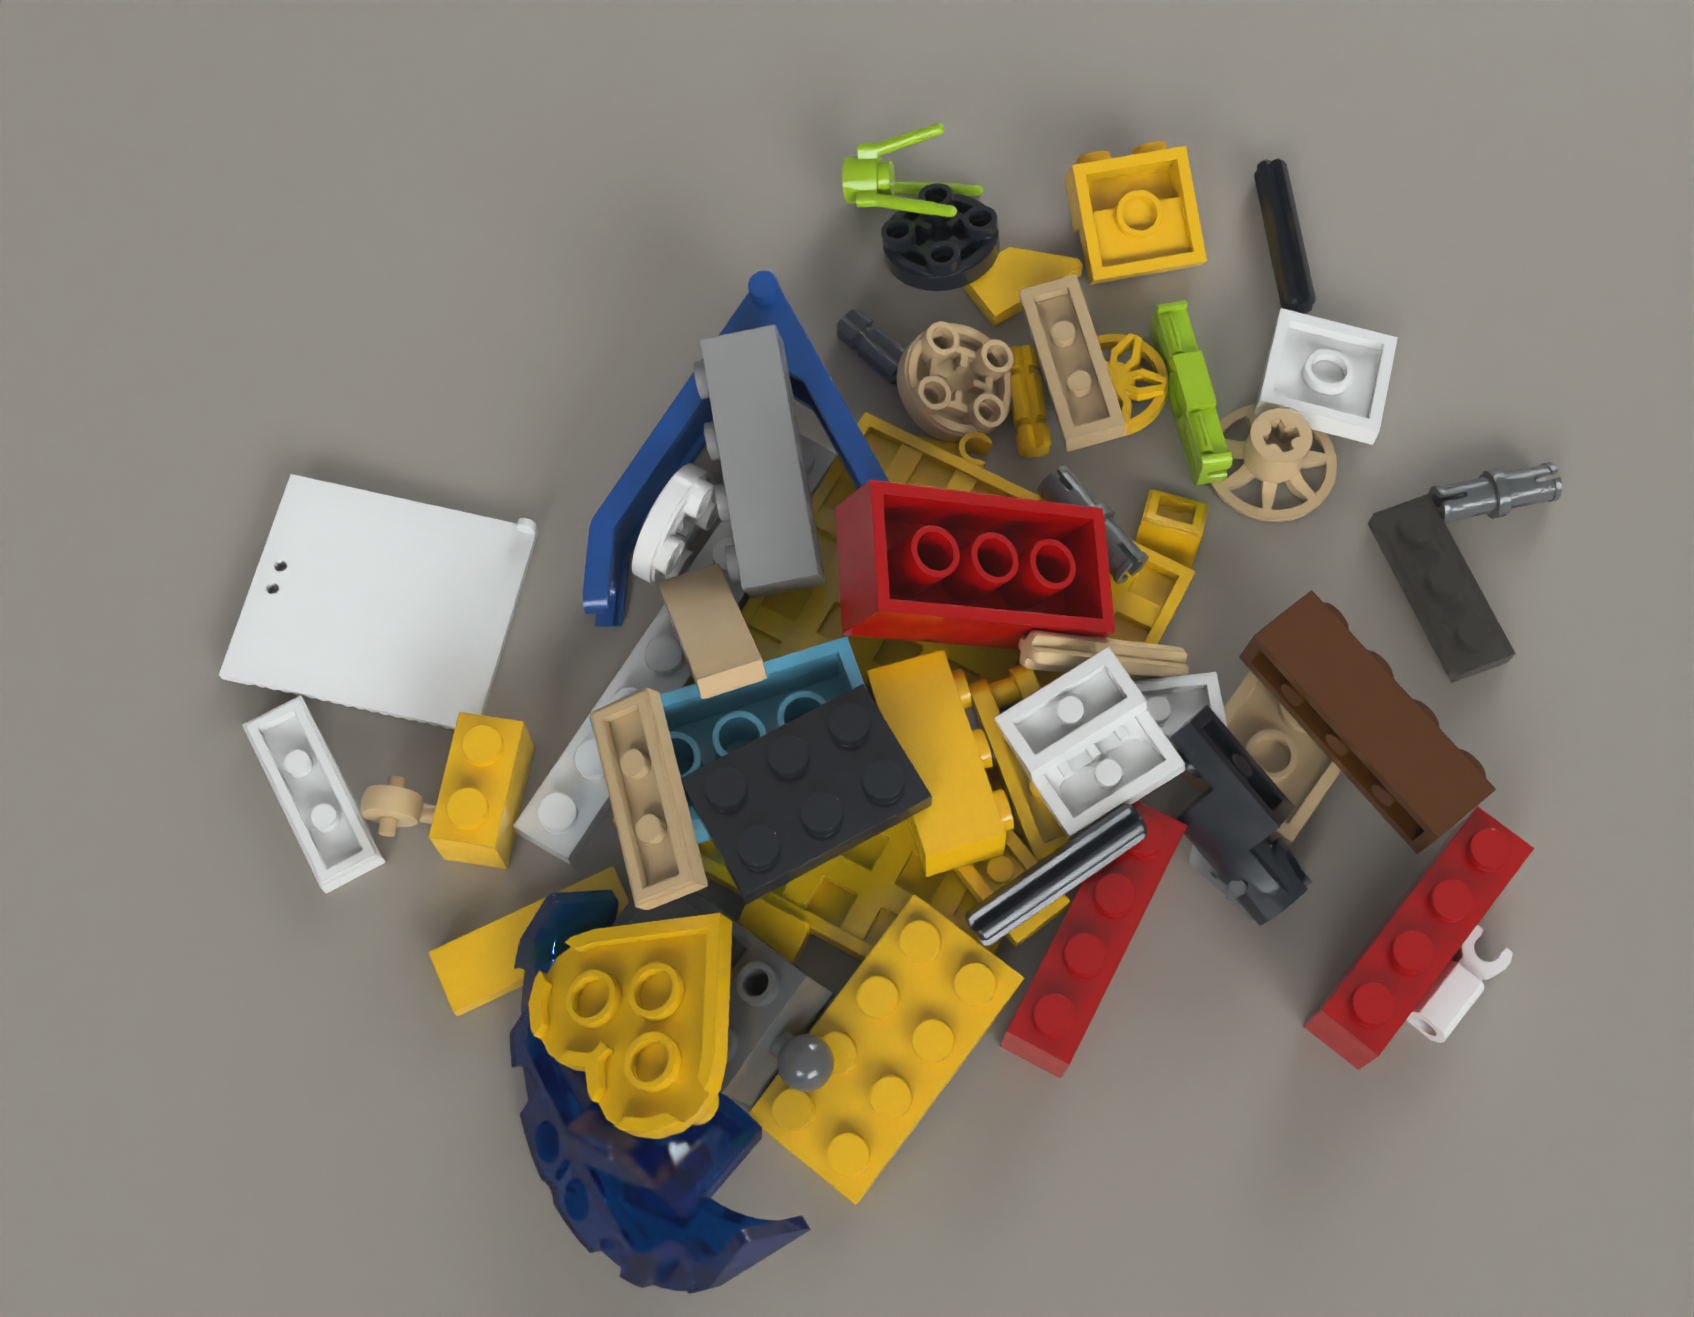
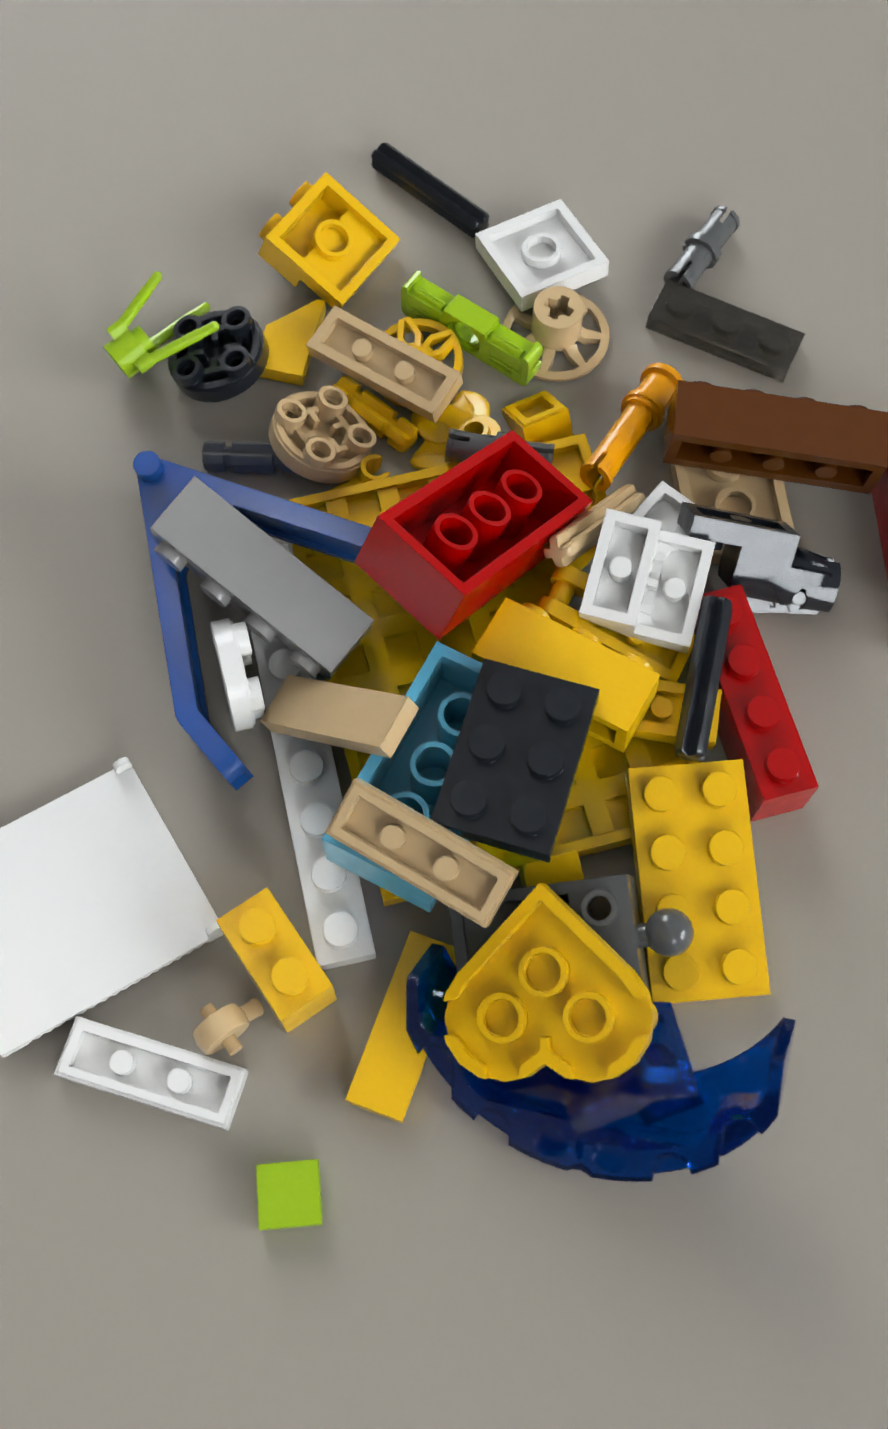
camera: 45 degrees left, 0 degrees up
none -> lime tile [256,1159,323,1231]
none -> yellow plate [410,390,502,470]
none -> light orange pin [579,362,684,491]

